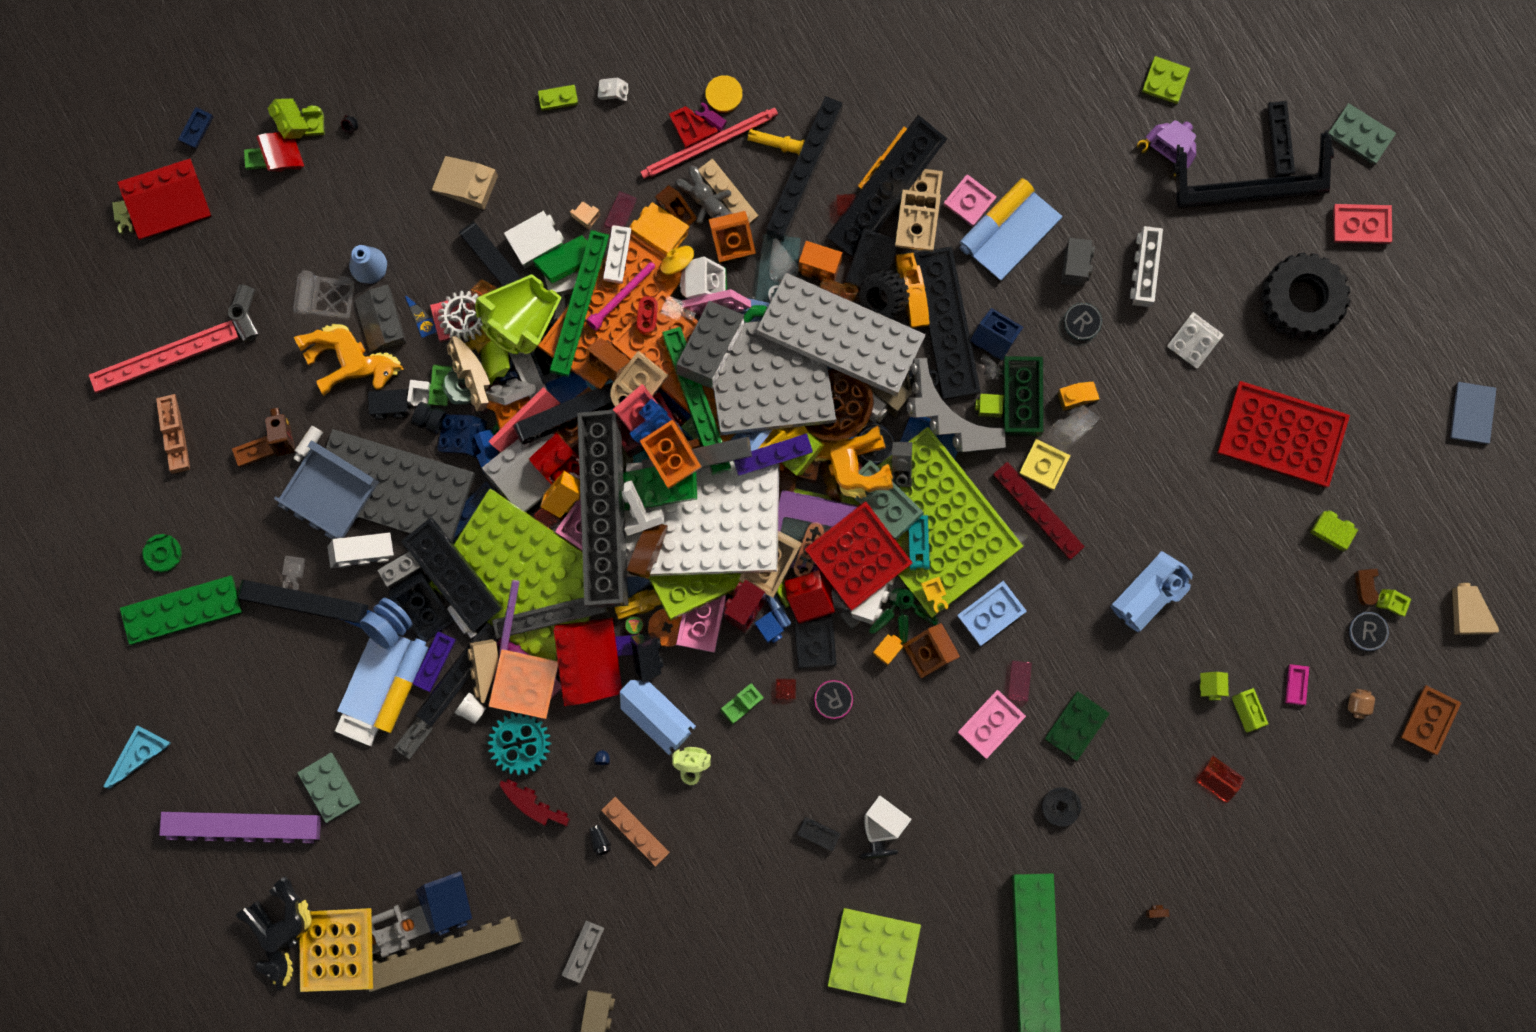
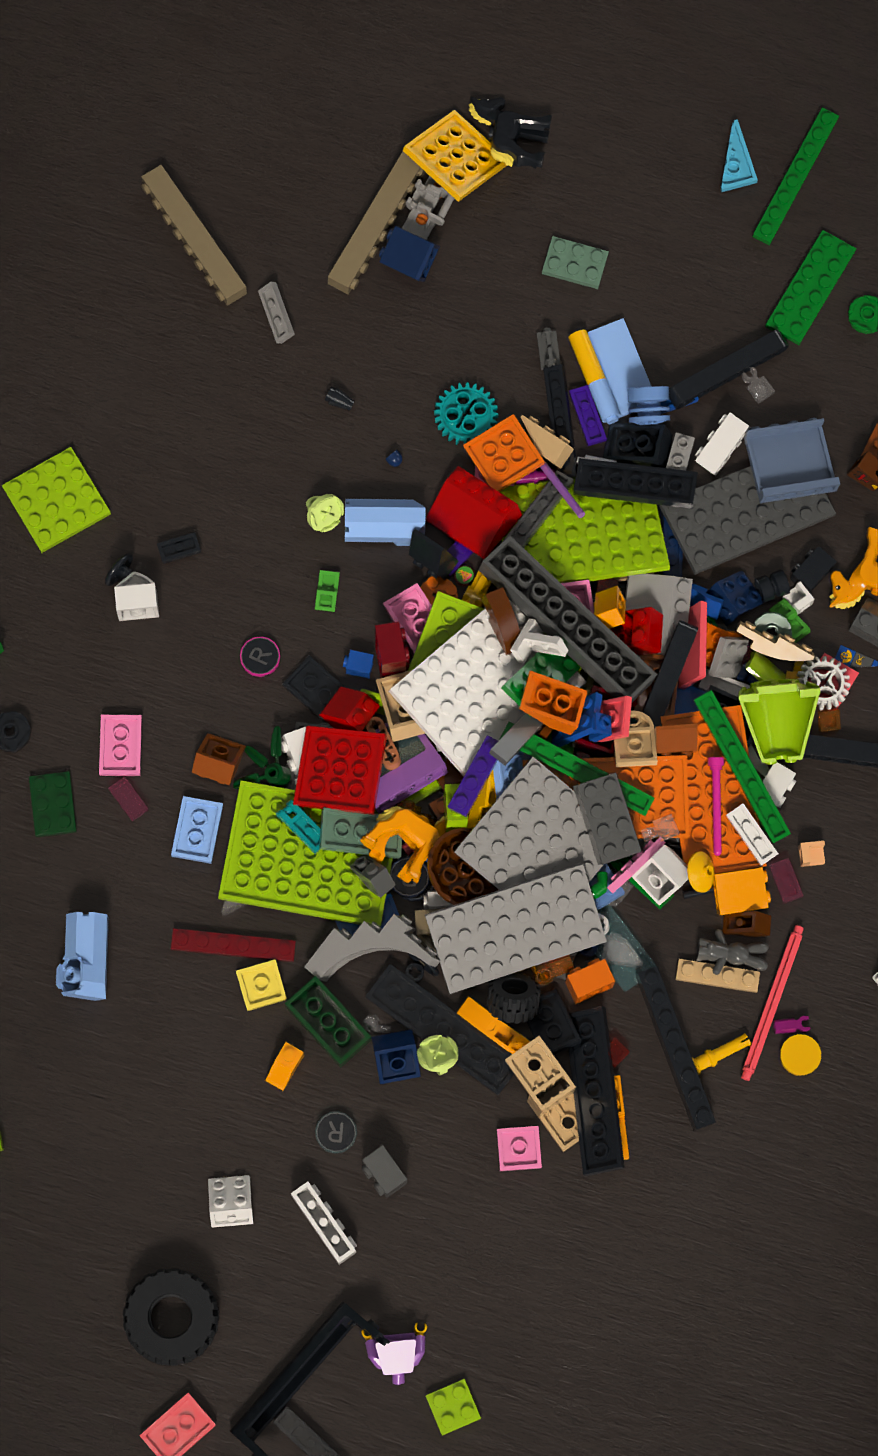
camera: 130 degrees right, 5 degrees down
medium lavender brick [160,812,321,843] -> none
white cylinder [293,425,323,462] -> none
white tile [335,714,379,747] -> none
white piece [454,693,486,724] -> none
dark red slope [500,779,571,826] -> none
white brick [504,211,564,269] -> none
green tile [533,235,588,283] -> none
nougat plate [601,797,670,867] -> none
red plate [636,296,658,335] -> none
red wing [669,106,718,149] -> none
orange brick [709,211,756,262] -> none
medium blue axle [766,594,791,629] -> none
clear red plate [776,679,796,699] -> none
light orange brick [873,634,903,666] -> none
yellow plate [921,577,948,613] -> none
light blue door [959,178,1063,281] -> none
lime brick [975,394,1004,418] -> none
clear slope [1052,405,1100,450] -> none
red plate [1217,381,1350,488] -> none
none -> yellowish green tile [417,1035,459,1076]
none -> green plate [753,107,839,246]

